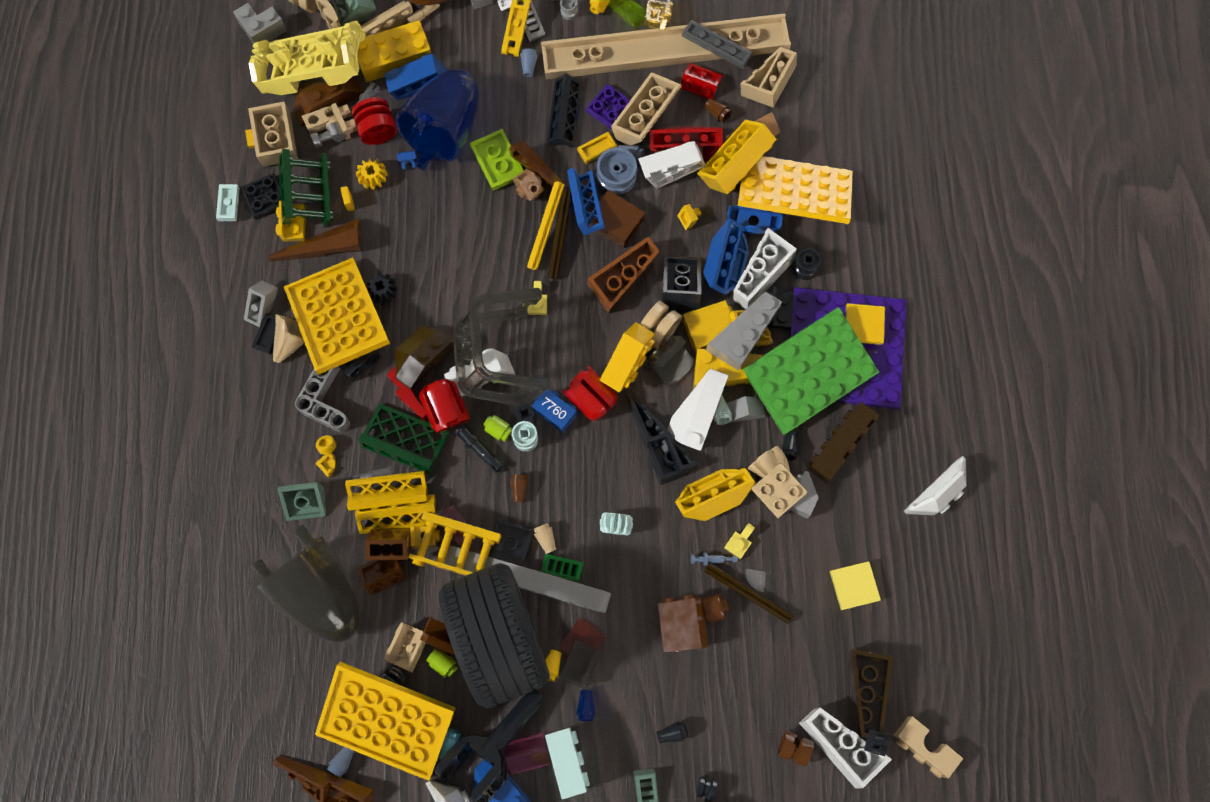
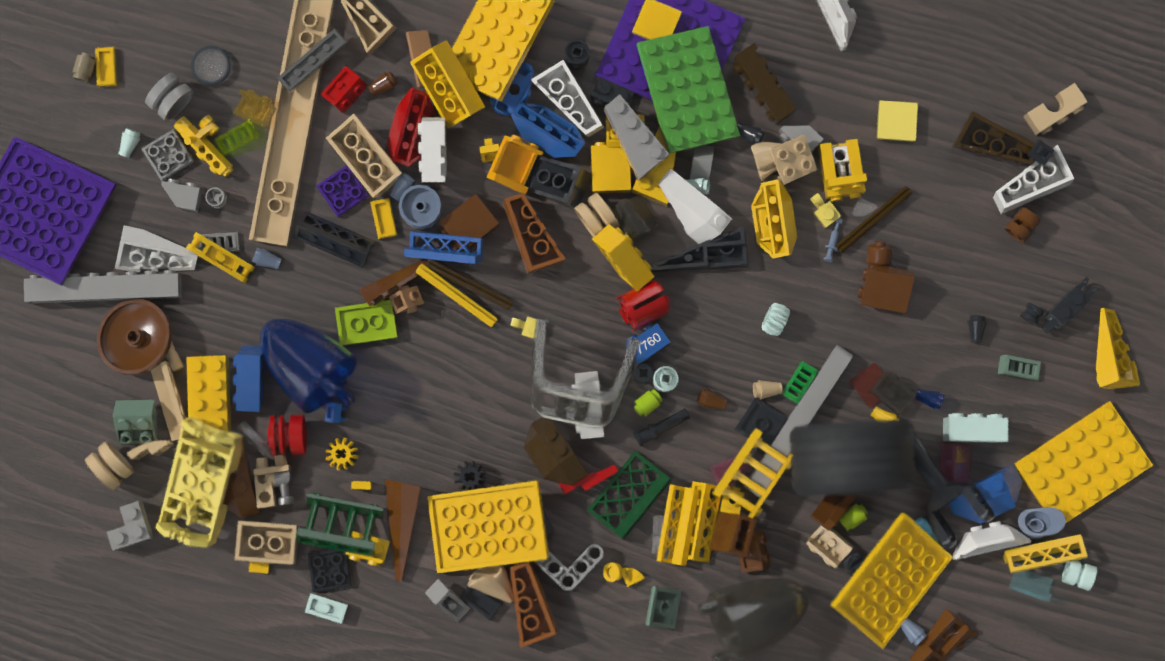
camera: 75 degrees left, 10 degrees up
red cylinder [419,379,470,433] -> none
none -> light orange panel [486,135,543,195]
none -> dark orange wedge [510,561,559,648]
none -> yellow brick [818,139,867,202]

